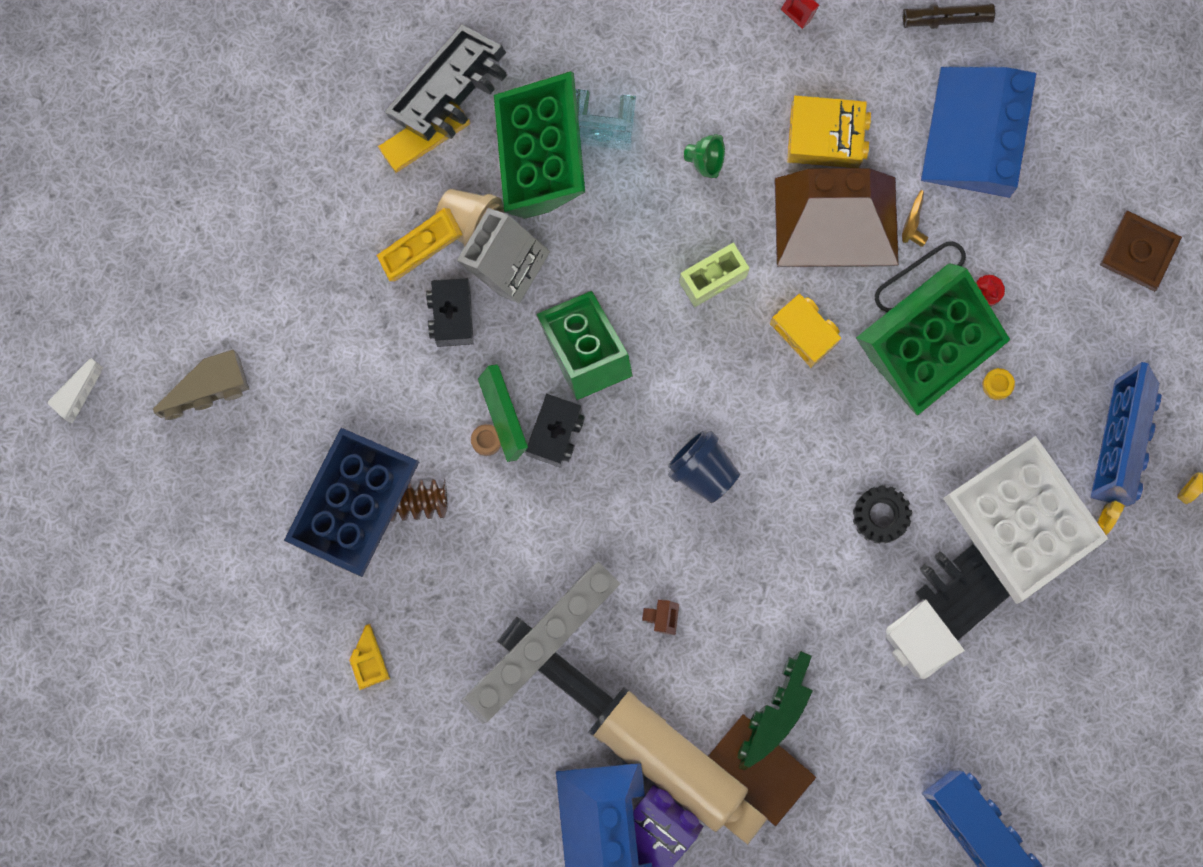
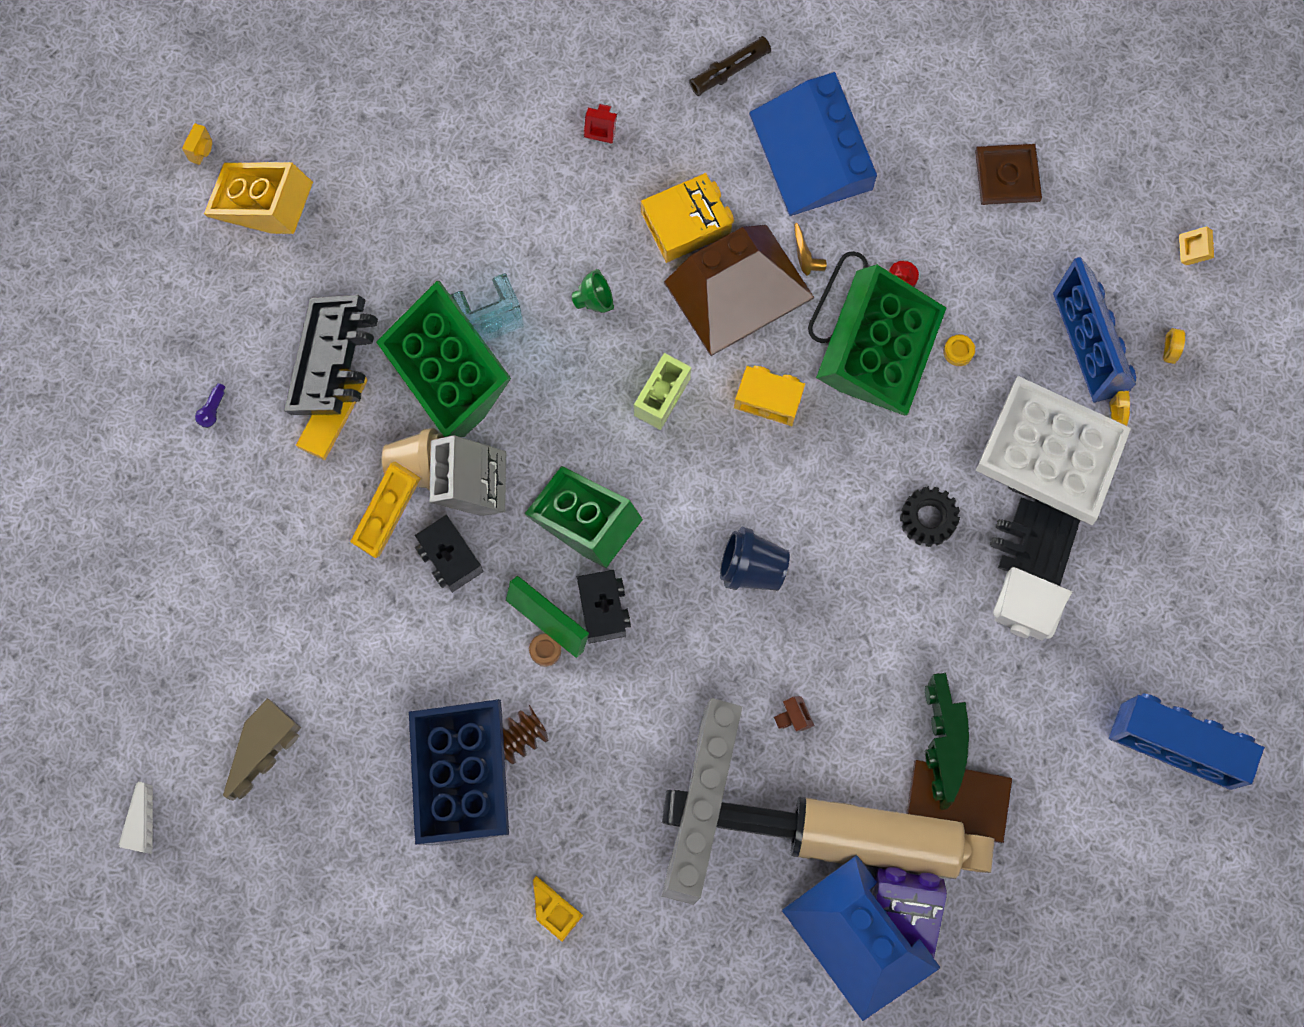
camera: 30 degrees left, 5 degrees down
none -> dark purple piece [195,383,226,428]

